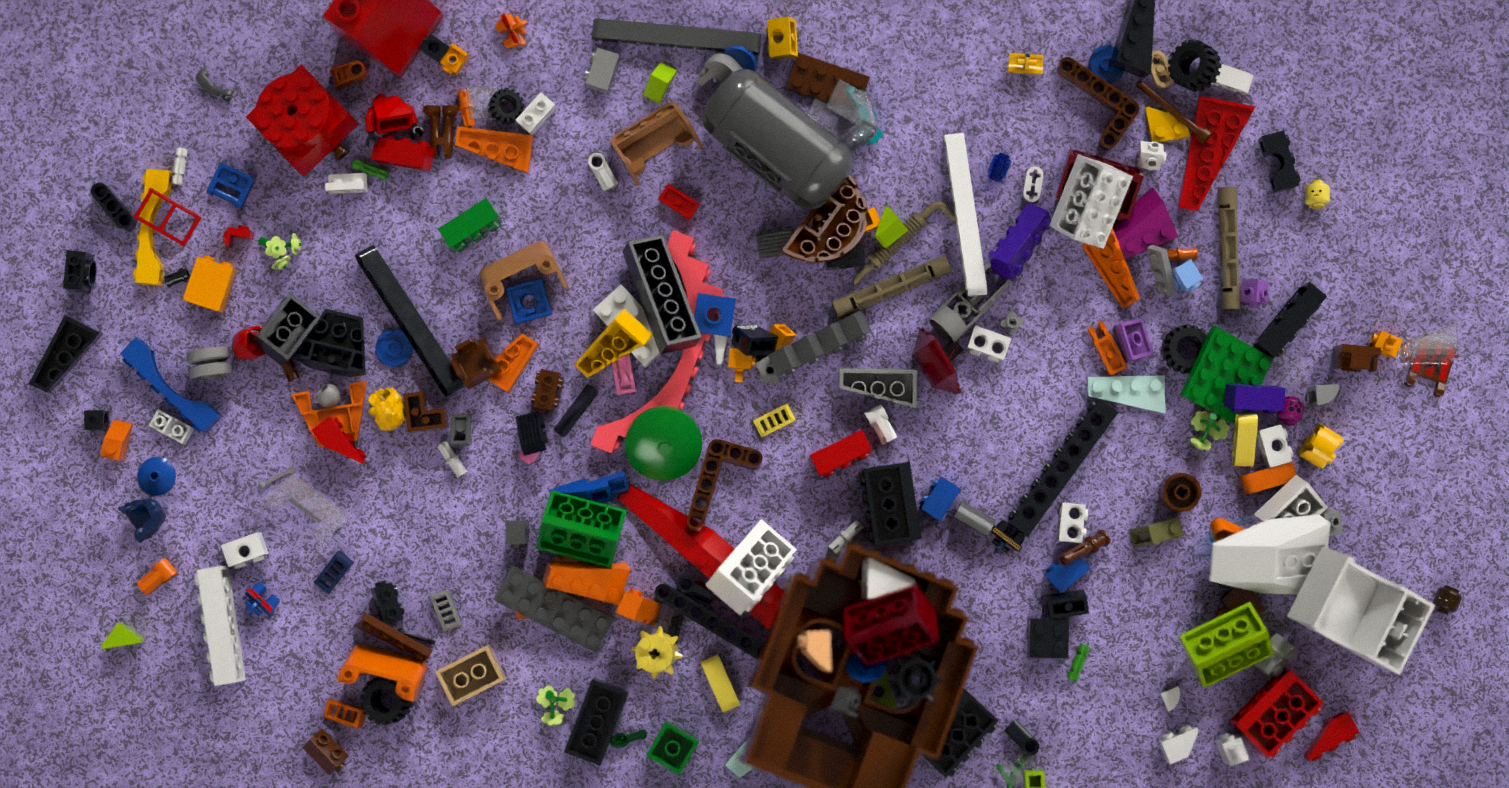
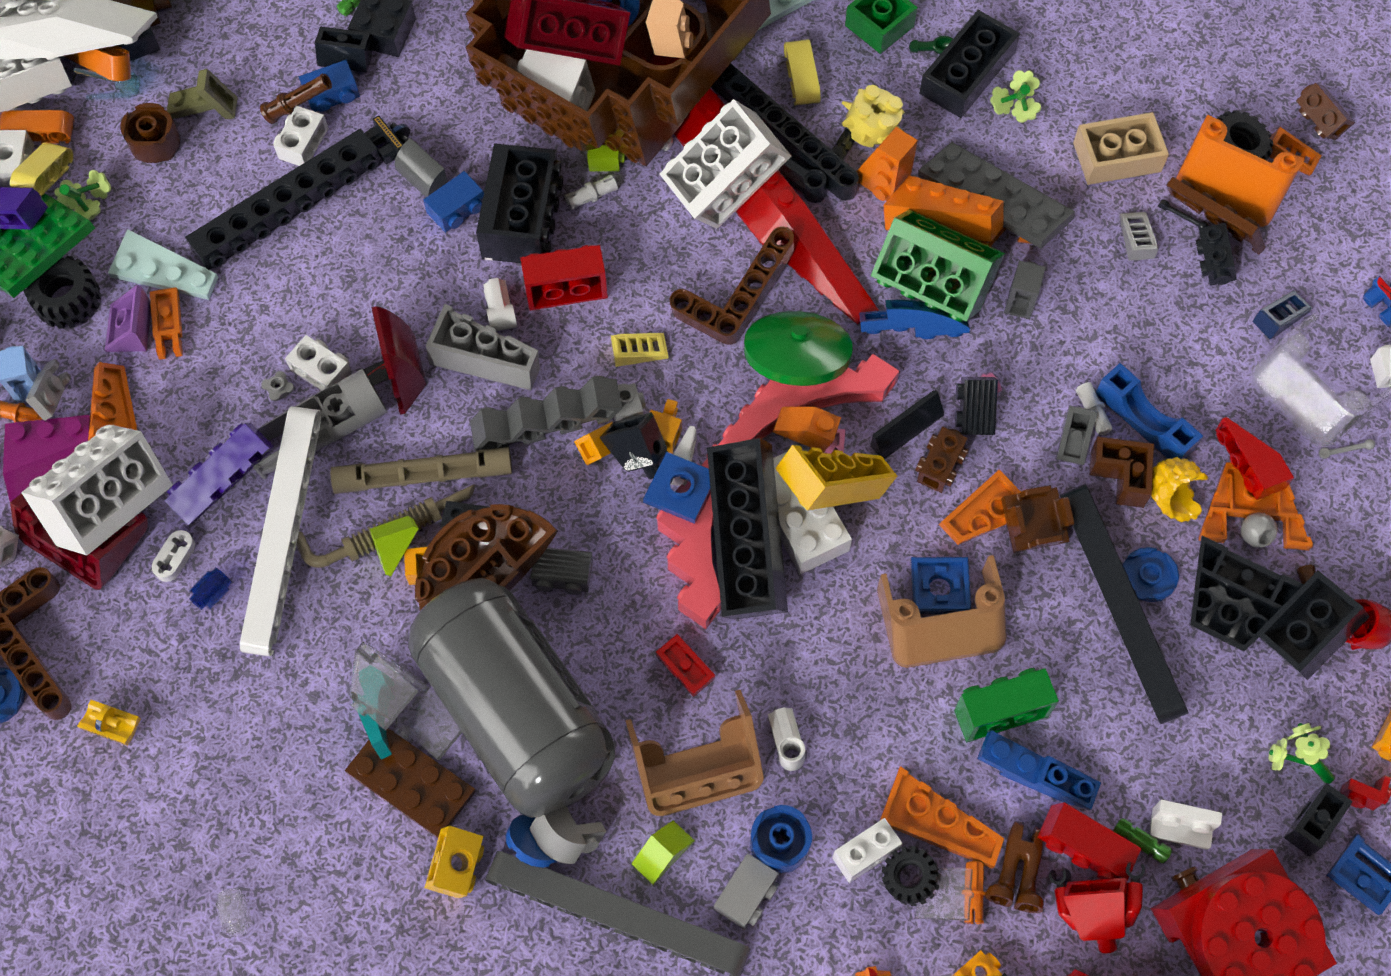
camera: 165 degrees left, 20 degrees down
none -> blue brick [750,805,812,873]
none -> orange slope [773,407,841,453]
none -> blue slope [977,730,1101,810]
none -> blue arch [1095,363,1203,459]
none -> black brick [1283,783,1353,857]

